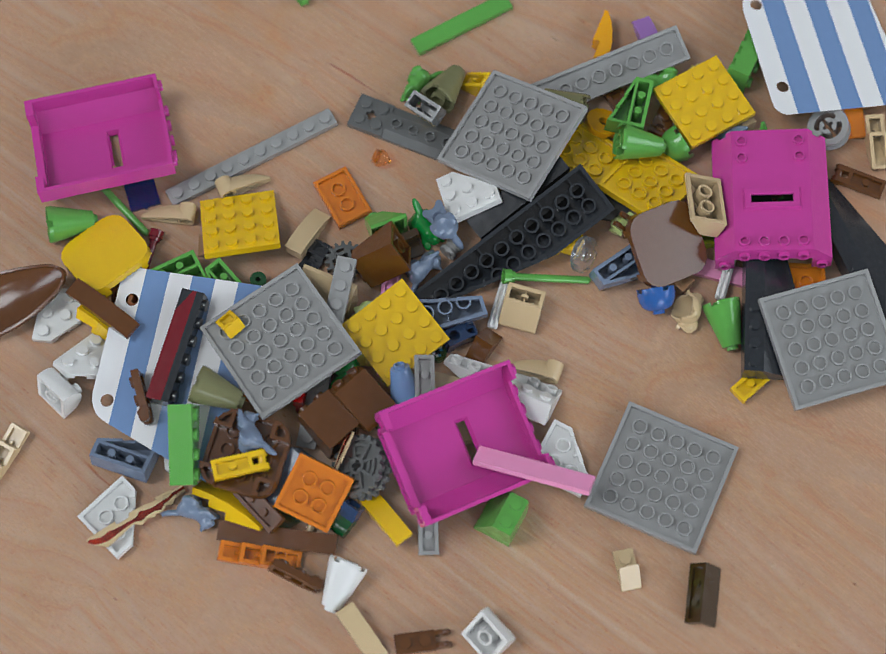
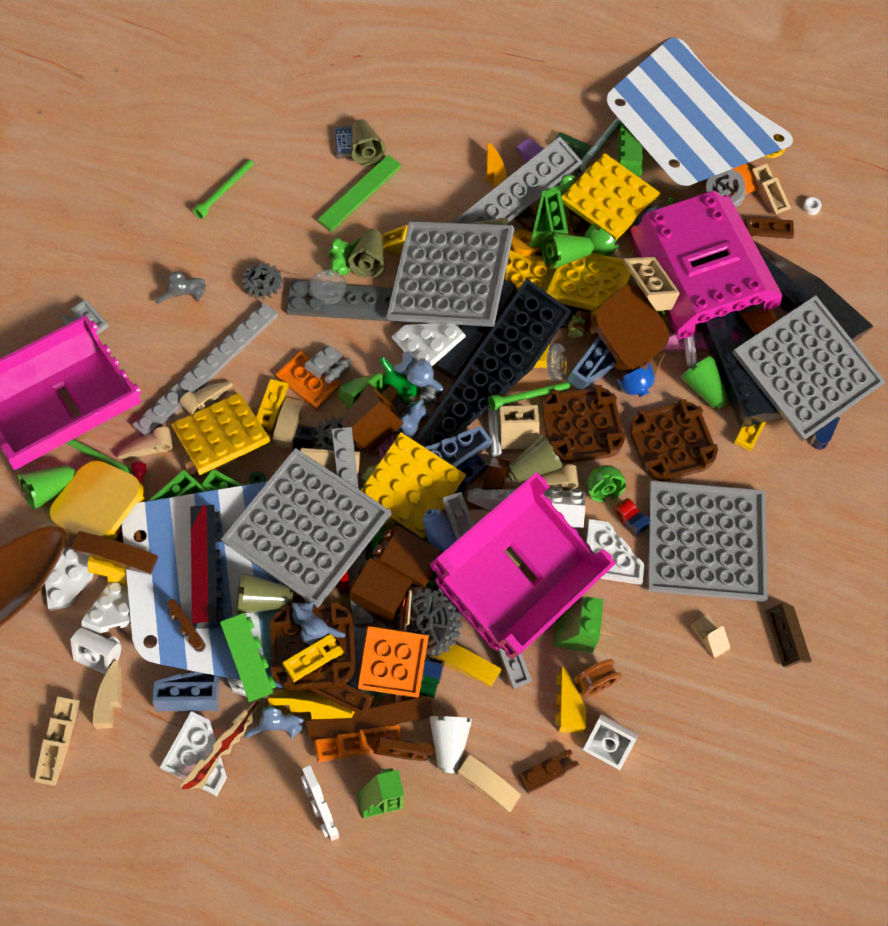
camera: 25 degrees left, 5 degrees down
clear blue piece [124,178,161,213] -> none
yellow slope [215,310,245,339] -> none
clear orange plate [371,149,391,167] -> none
dark grey torso [404,90,447,127] -> none
bright pink tile [473,446,595,496] -> none
tan hair [671,290,704,333] -> none
none -> light grey plate [61,299,109,335]
none -> tan slope [93,661,122,729]
none -> dark grey animal [156,272,206,304]
none -> dark grey gear [242,262,282,300]
none -> yellow plate [256,379,289,432]
none -> white plate [300,765,339,841]
none -> light grey plate [305,345,353,383]
none -> clear tile [310,270,346,304]
none -> bright green wedge [357,768,404,819]
none -> olive cone [507,435,563,483]
none -> reddish brown tile [542,385,625,463]
none -> clear green tile [555,132,591,160]
none -> yellow slope [555,666,586,734]
none -> light aqua piece [573,118,621,176]
none -> dark orange wheel [573,659,622,698]
none -> bright green cylinder [587,465,626,502]
none -> leg [614,498,651,537]
none -> reddish brown tile [630,399,718,481]
none -> dark blue leg [811,417,840,450]

